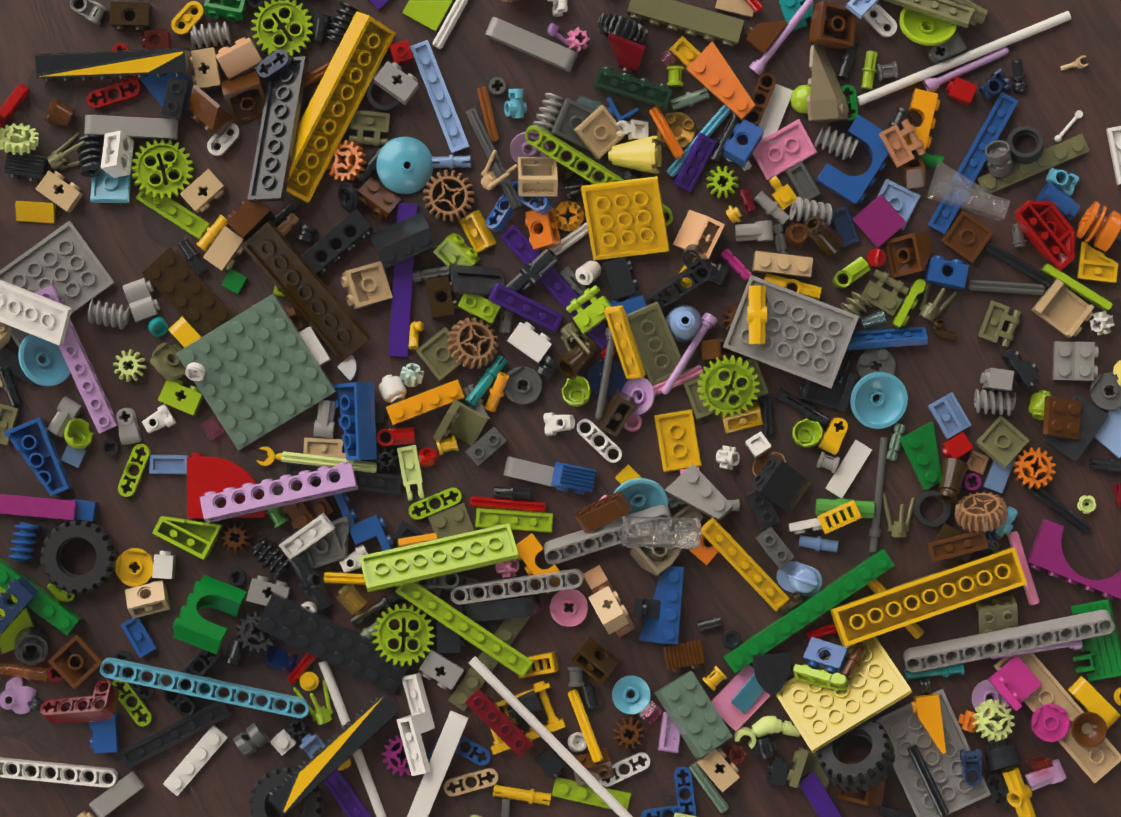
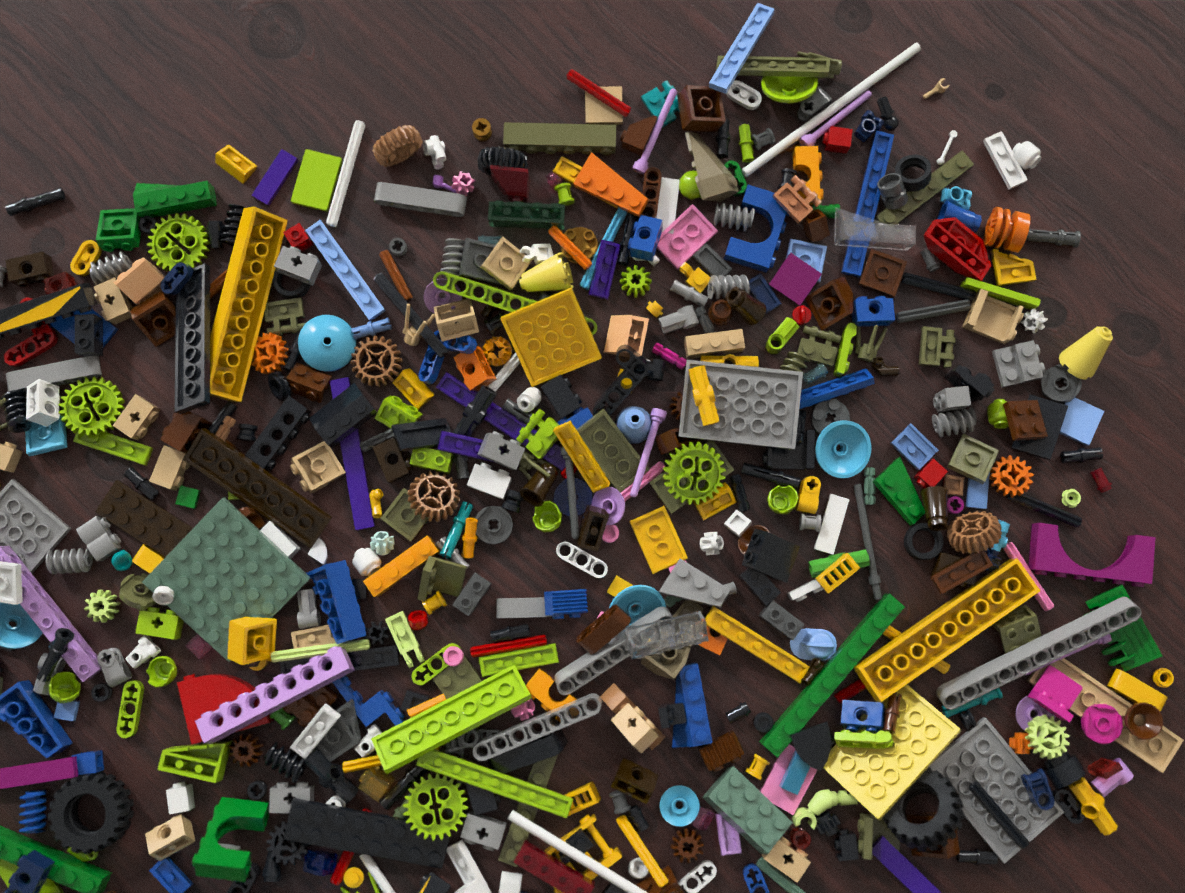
camera: 15 degrees left, 5 degrees down
yellow plate [115,548,154,587] -> none
medium blue tile [149,455,189,474] -> none
reddish brown slope [188,85,235,137] -> none
yellow pin [196,215,228,252] -> none
white plate [207,123,240,156] -> none
red piece [377,427,415,446] -> none
medium azure plate [504,89,527,118] -> none
white plate [543,412,575,436] -> none
bright pink plate [550,589,588,627] -> none
blue bracket [606,97,639,122] -> none
sand green pin [670,87,710,111] -> none
dark red pin [738,187,757,213] -> none
medium blue pin [798,535,838,553] -> none
olive plant [882,492,915,537] -> none
light orange slope [911,694,946,754] -> none
none -> black pin [37,628,74,682]
none -> lime hair [146,656,177,687]
none -> yellow slope [227,617,277,666]
none -> bright pink tile [443,646,464,666]
none -> light grey brick [477,431,525,470]

